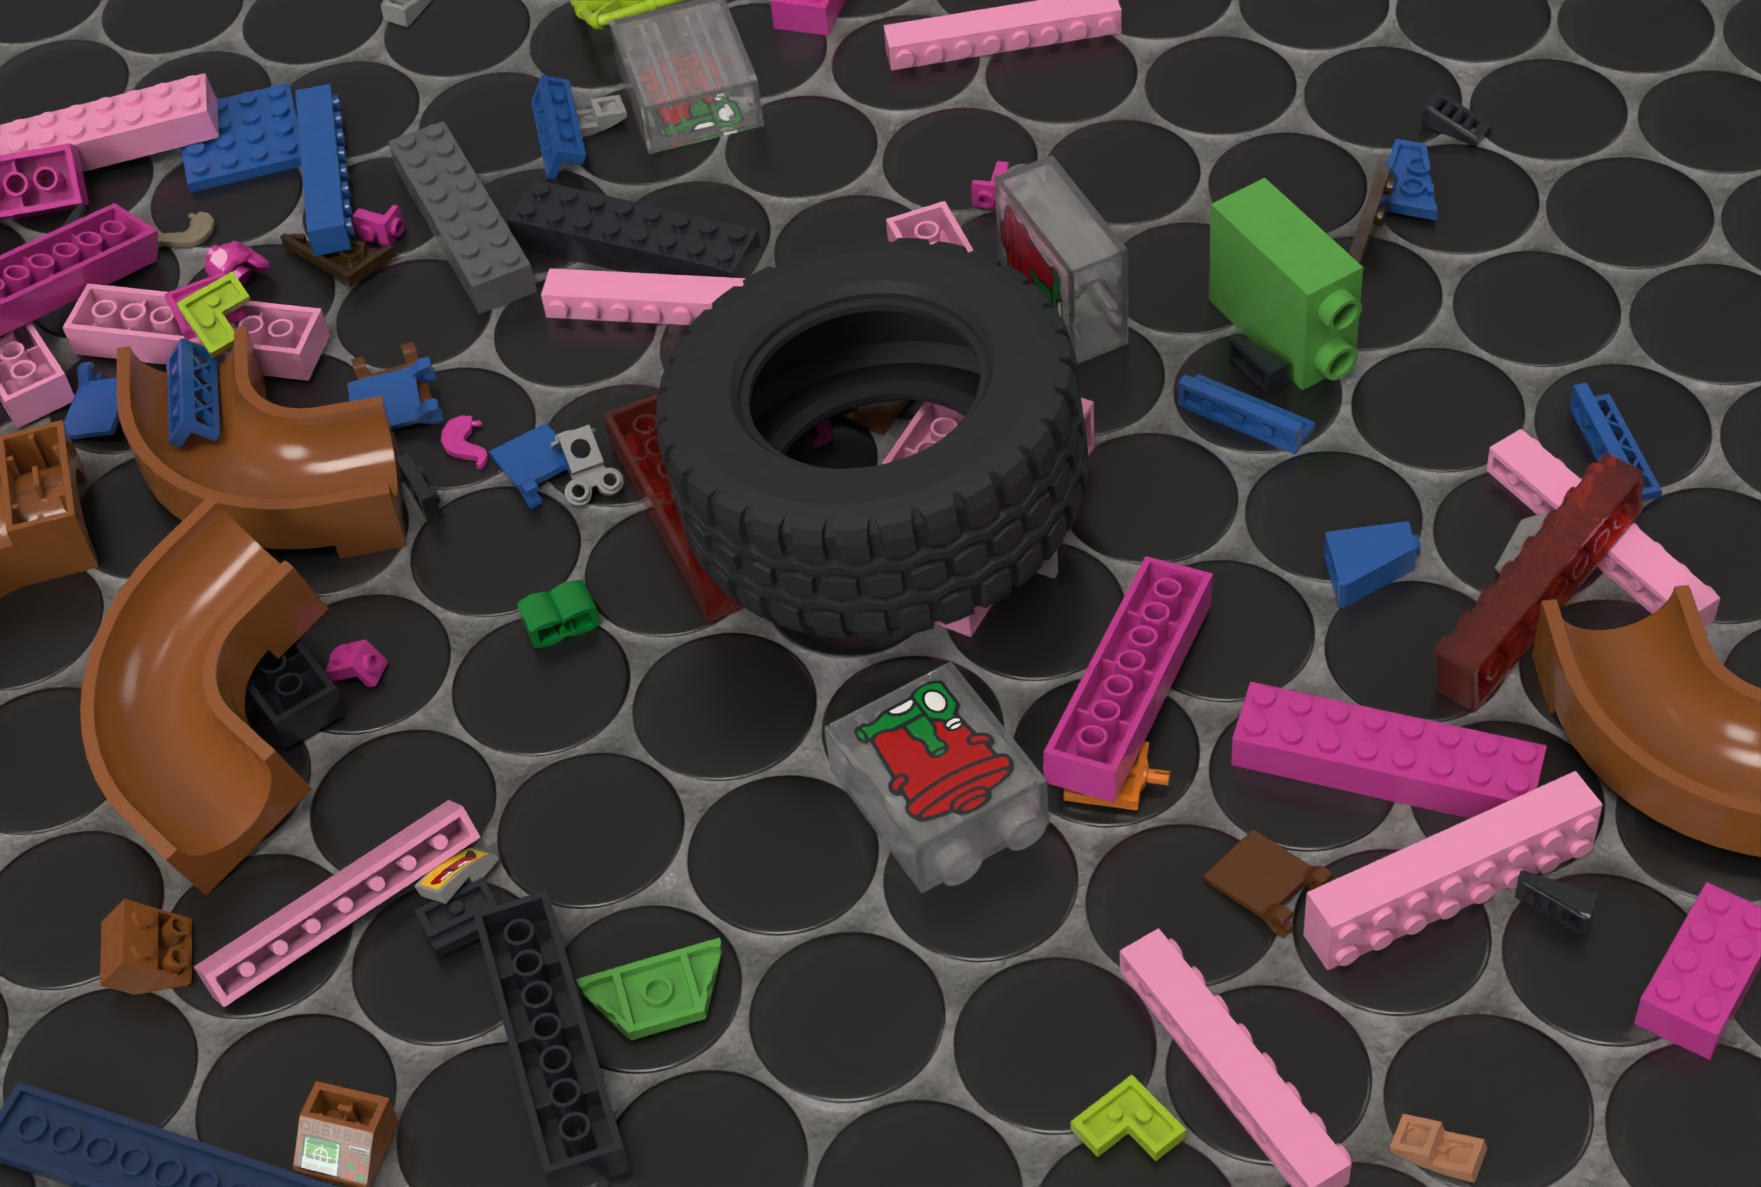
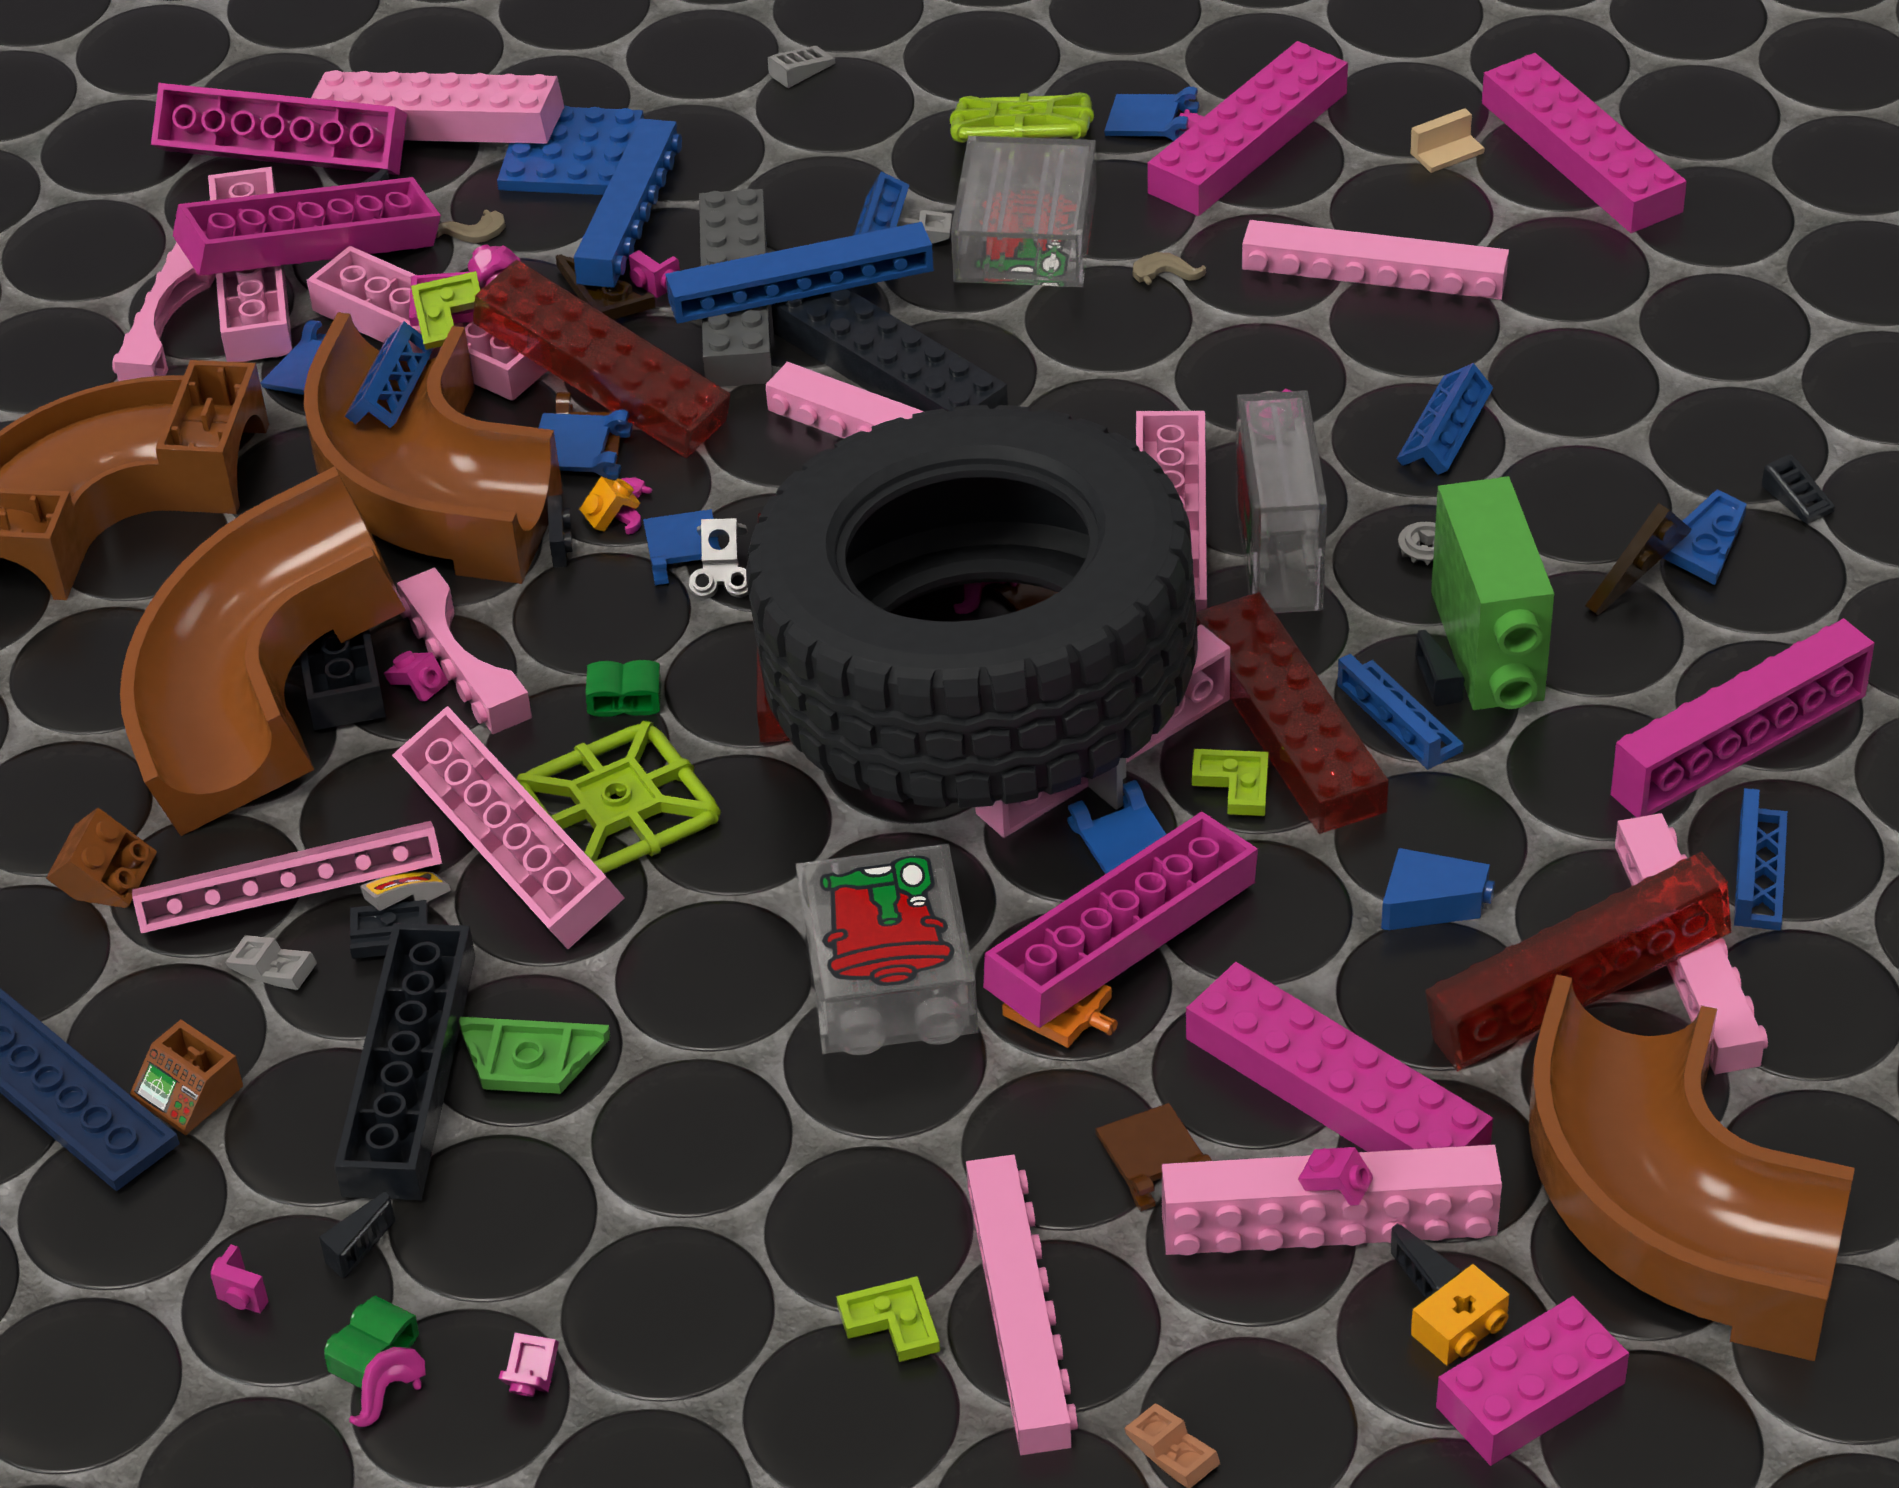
camera: 20 degrees right, 5 degrees down
none -> light grey slope [225,935,317,990]
none -> bright pink brick [392,706,625,949]
none -> bright pink arch [397,568,532,734]
none -> clear red brick [473,259,731,459]
none -> lime plate [516,721,721,874]
none -> light orange bracket [579,476,640,532]
none -> blue brick [665,222,934,324]
none -> blue flag [1067,780,1166,874]
none -> dark tan piece [1133,252,1206,285]
none -> lime plate [1192,749,1268,816]
none -> clear red brick [1196,592,1389,834]
none -> dark pink bracket [1298,1147,1373,1206]
none -> blue fence [1397,363,1493,475]
none -> light grey gear [1398,522,1436,566]
none -> light orange brick [1411,1264,1510,1366]
none -> dark pink brick [1610,618,1875,817]

